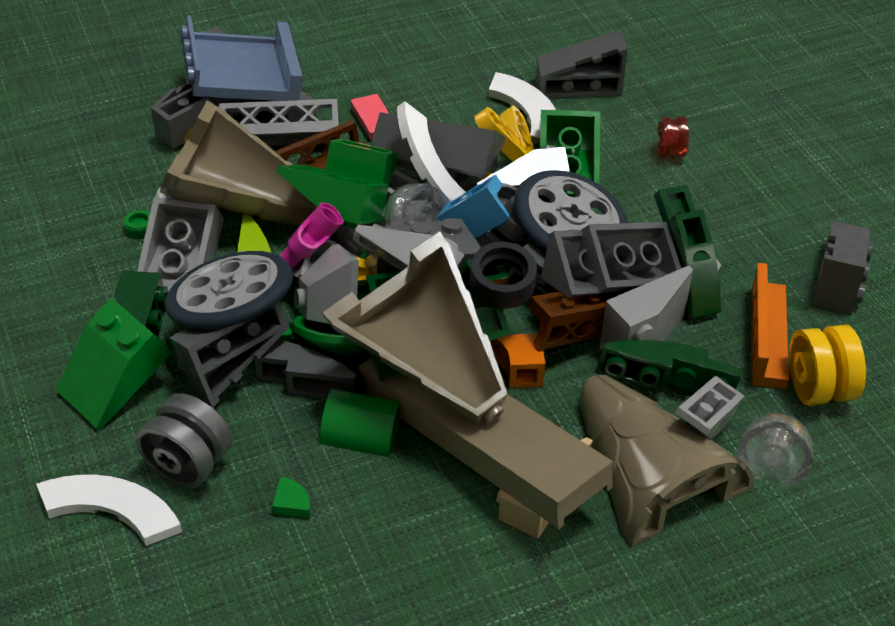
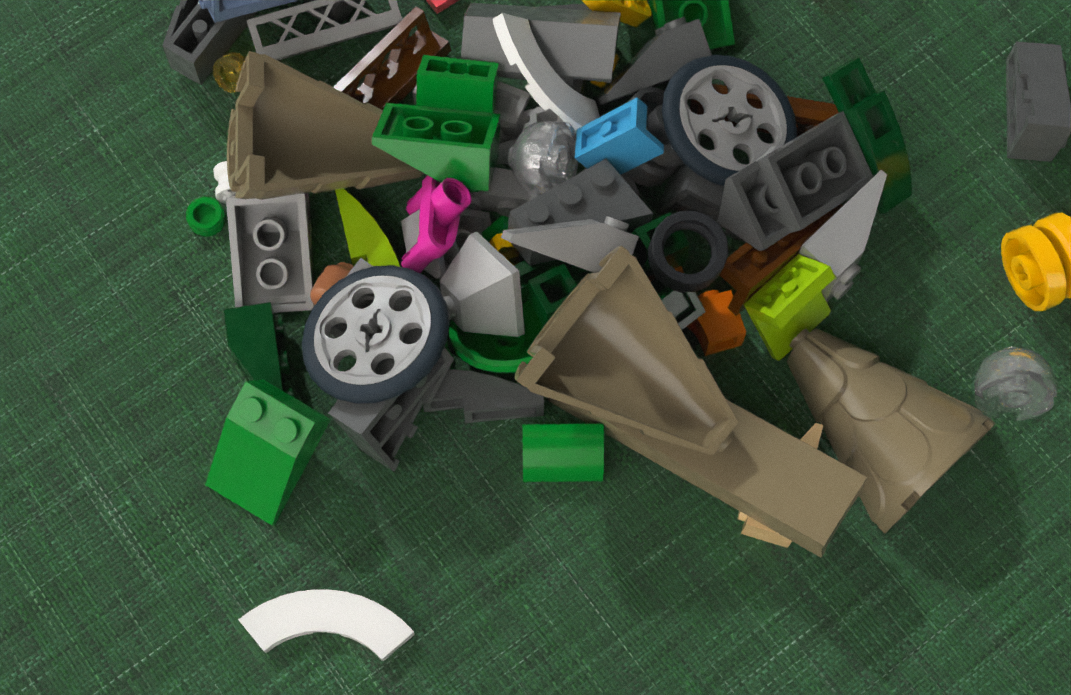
camera: 15 degrees left, 25 degrees up
flat silver wheel [135,393,233,488] -> none
green tile [272,477,311,518] -> none
dark green slope [594,340,742,392] -> none
light grey slope [675,376,745,440] -> none
orange fence [751,263,789,389] -> none
none -> lime bracket [744,254,835,361]

